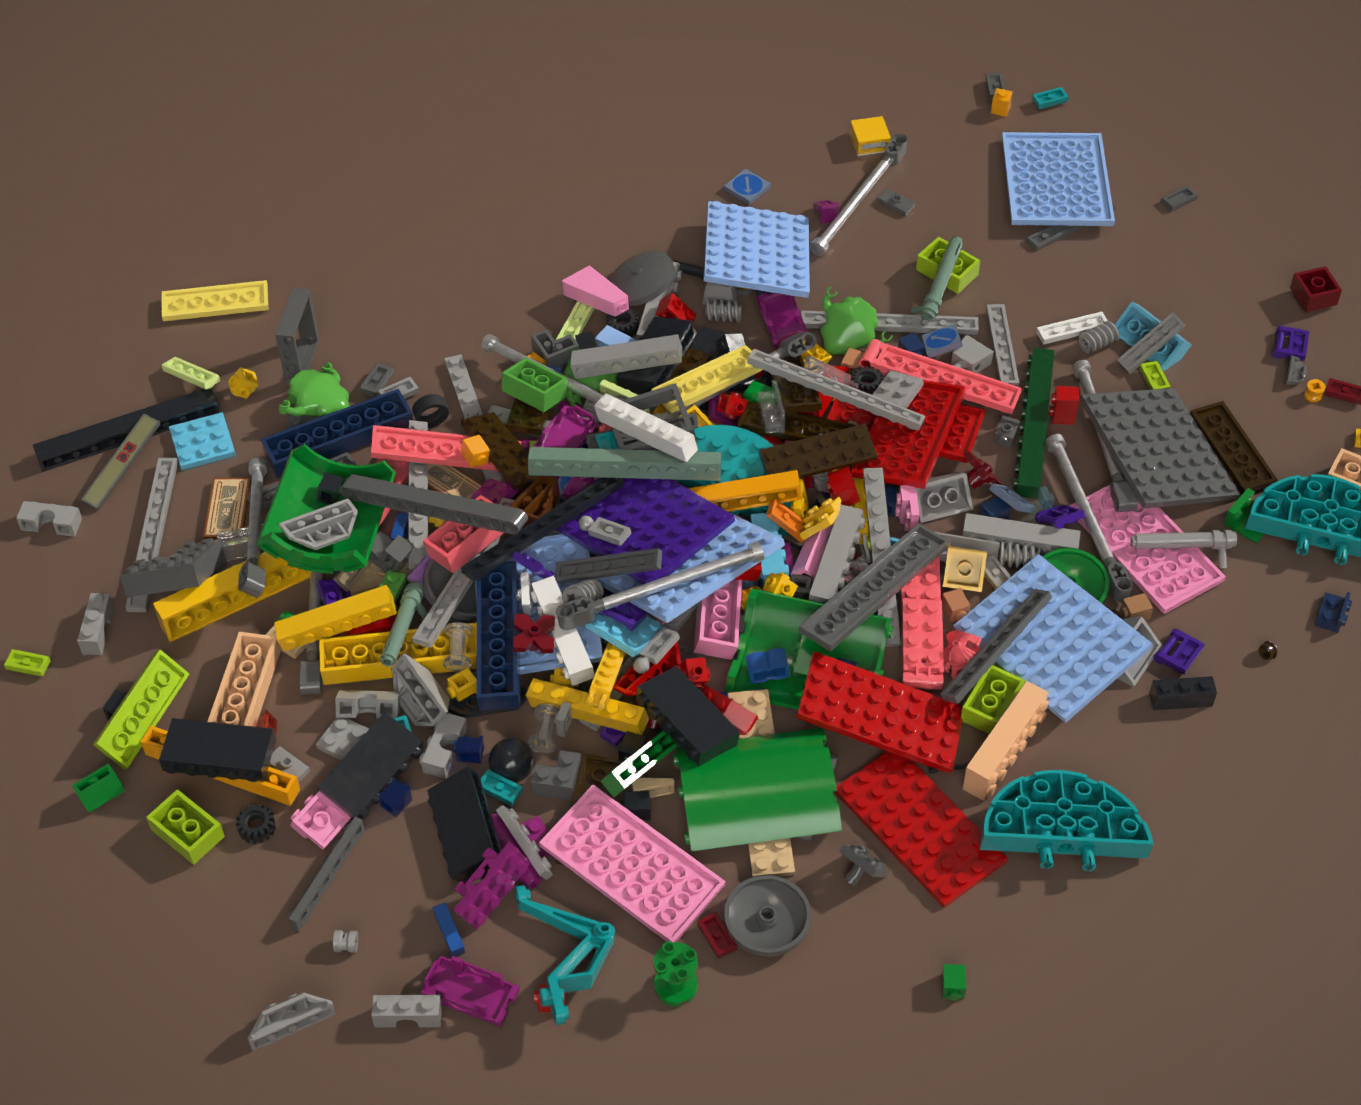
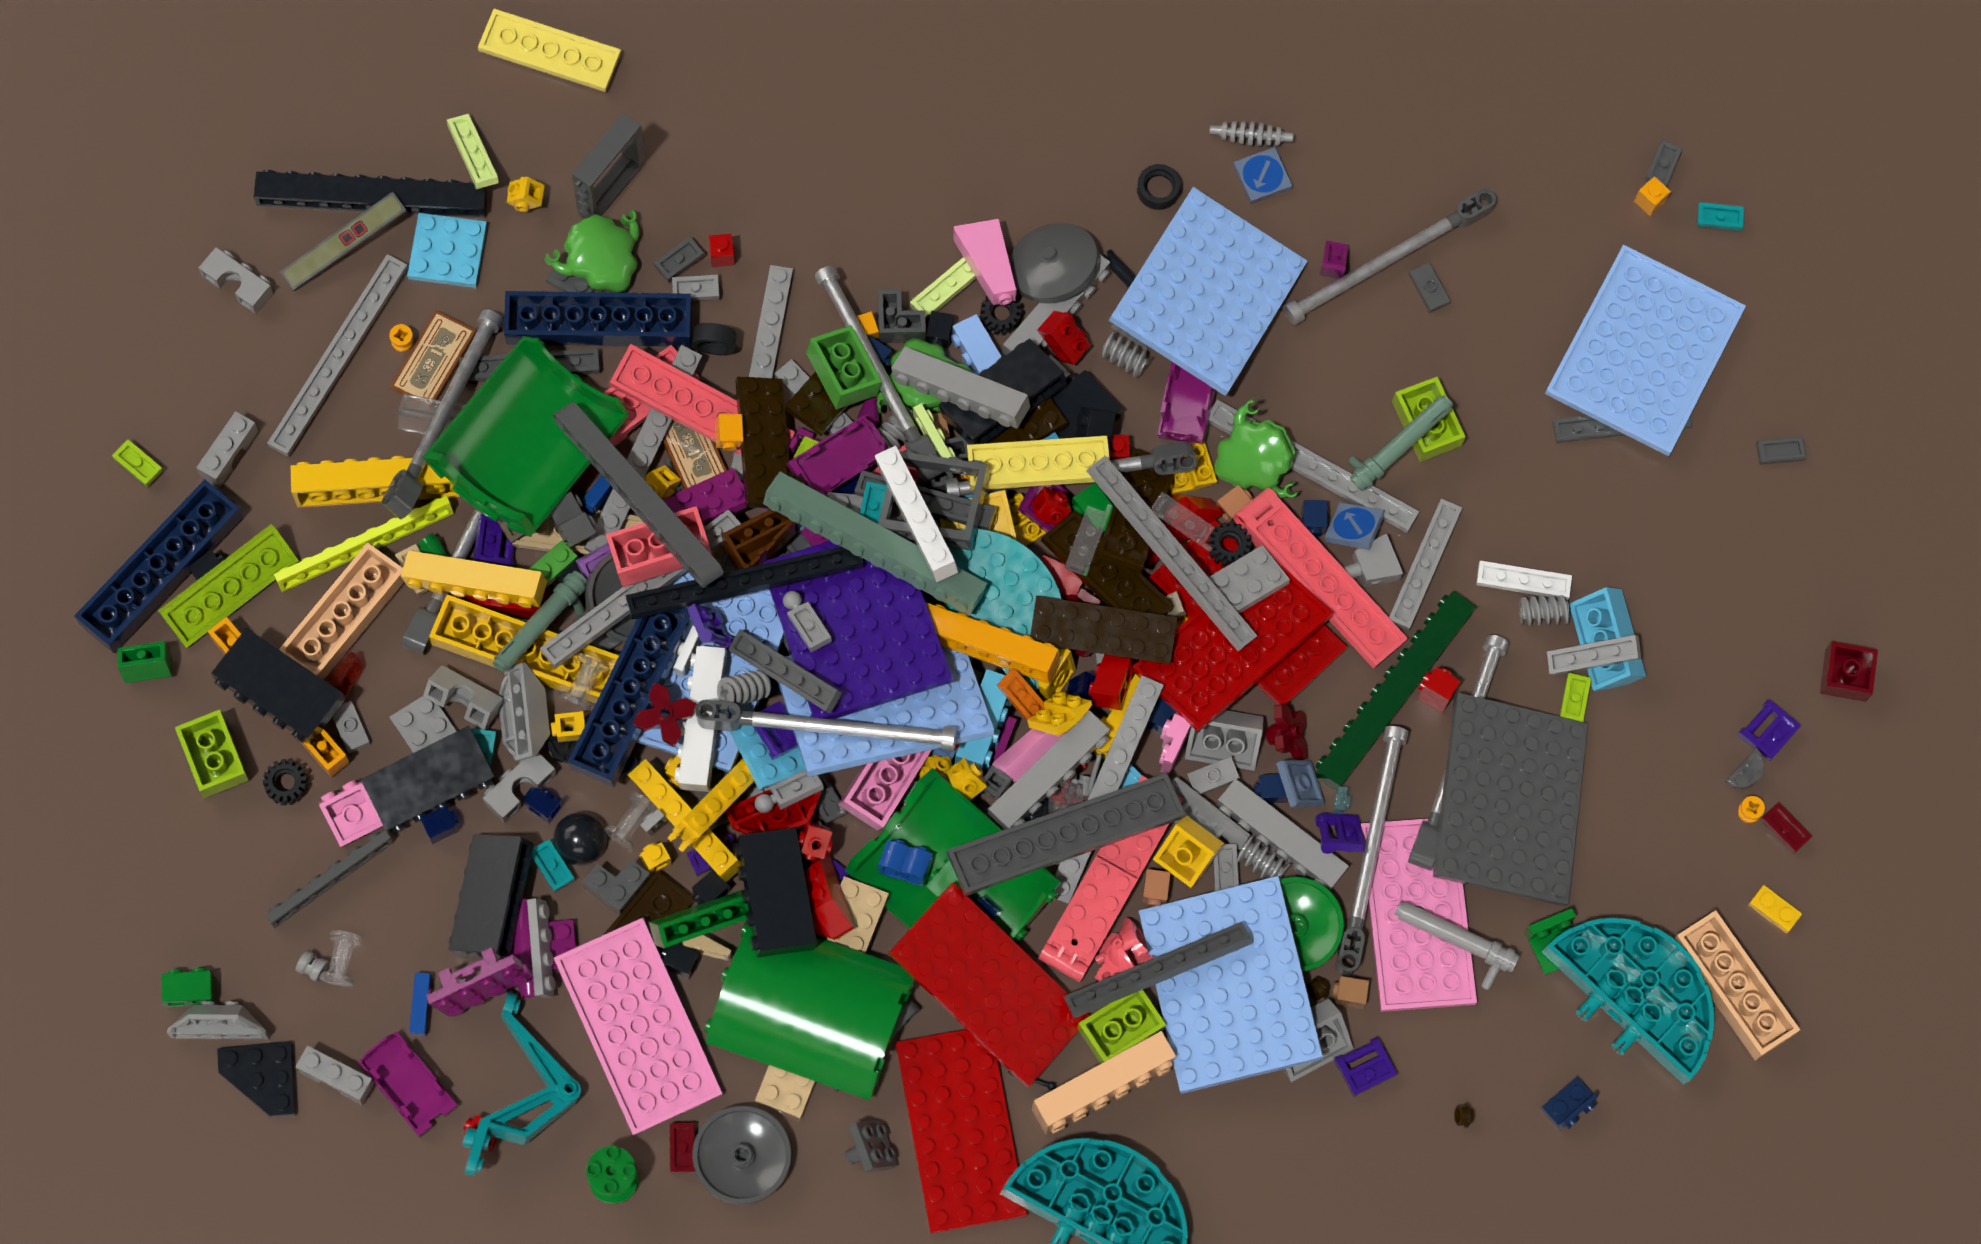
camera: 20 degrees right, 20 degrees up
dark grey piece [120,538,226,598] -> none
light grey wedge [279,499,358,550] -> none
black brick [317,473,343,505] -> none
yellow piece [850,116,891,156] -> none
dark grey brick [994,415,1020,448] -> none
black brick [1149,676,1217,710] -> none
dark brown plate [1190,401,1278,494] -> none
none -> dark blue brick [74,479,243,654]
none -> green brick [161,968,214,1008]
none -> black plate [217,1042,296,1118]
none -> neon yellow plate [274,496,454,592]
none -> clear piece [319,930,363,987]
none -> light orange wheel [389,324,414,352]
none -> yellow brick [639,842,672,876]
none -> red brick [709,234,734,267]
none -> black tyre [1137,164,1181,210]
none -> light grey plate [1187,756,1241,795]
none -> light grey piece [1209,121,1294,146]

